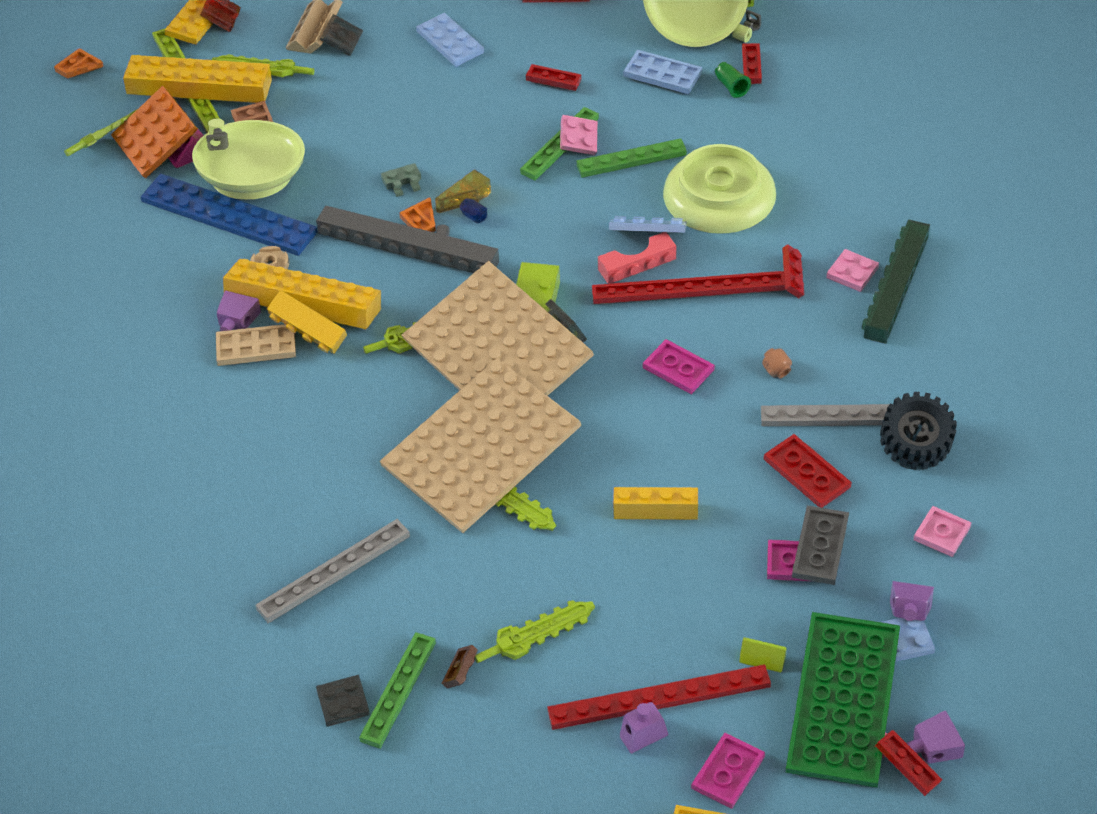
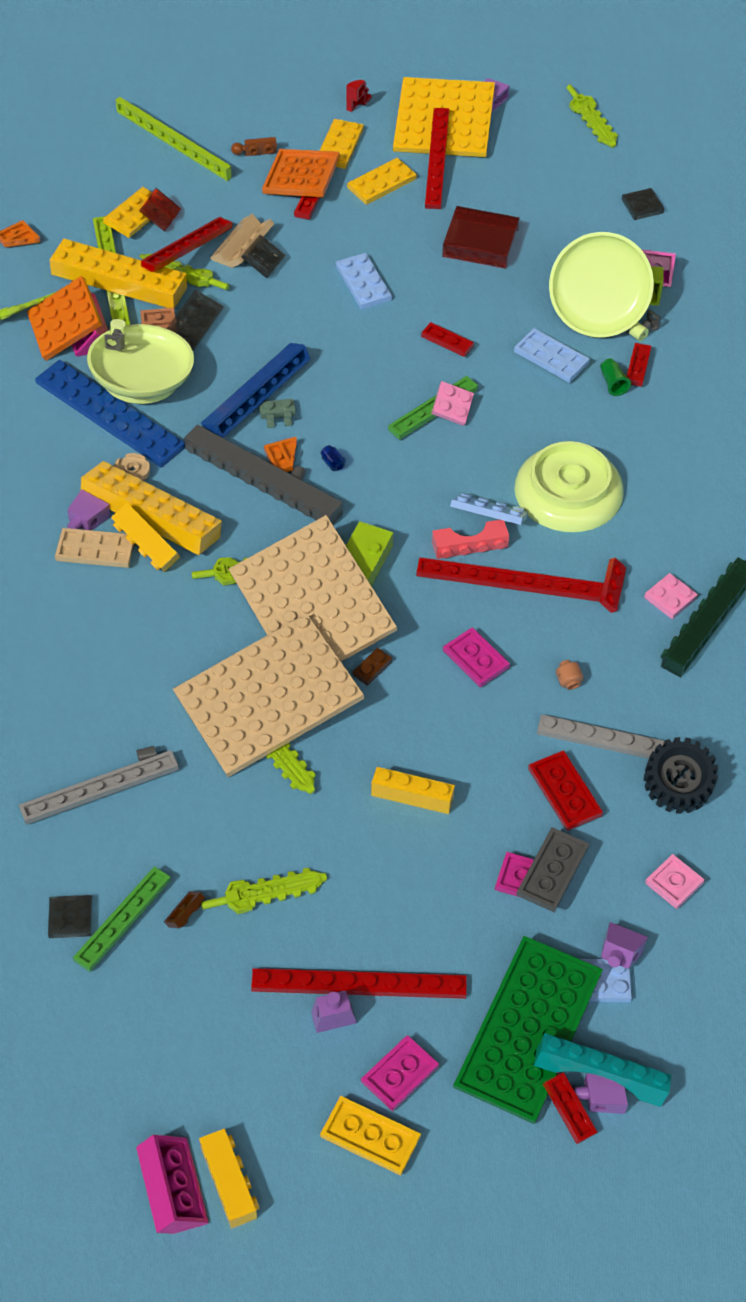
camera: 10 degrees right, 5 degrees up
clear yellow slope [435,169,491,213] -> none
clear smoke plate [545,299,587,343] -> none
bright green plate [576,138,687,178] -> none
lime slope [739,637,787,673] -> none
none -> dark grey hinge [136,746,156,761]
none -> red plate [141,217,233,272]
none -> clear smoke plate [167,290,224,351]
none -> blue brick [201,343,311,438]
none -> reddish brown plate [353,648,392,686]
none -> teal arch [534,1033,672,1107]

